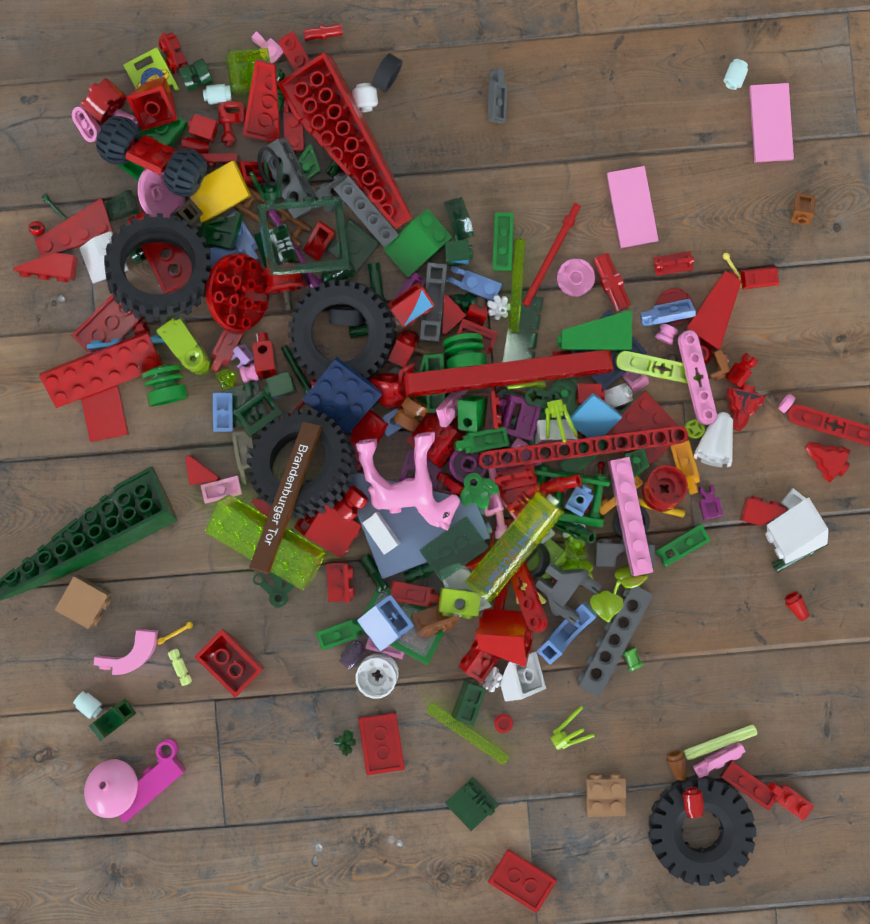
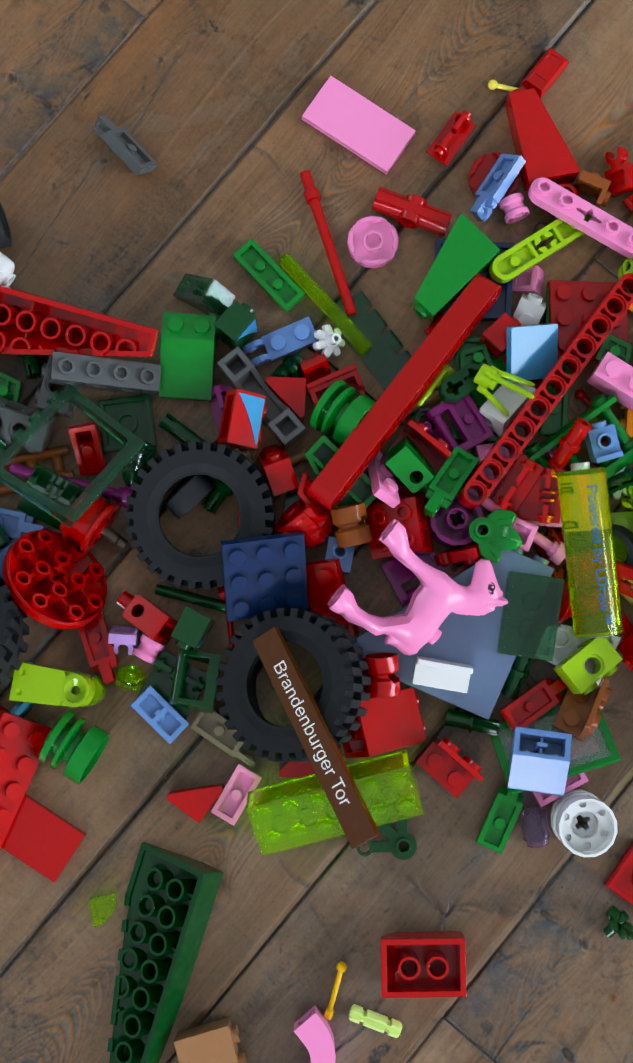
camera: 55 degrees left, 5 degrees down
none -> clear neon green tile [89,892,117,927]

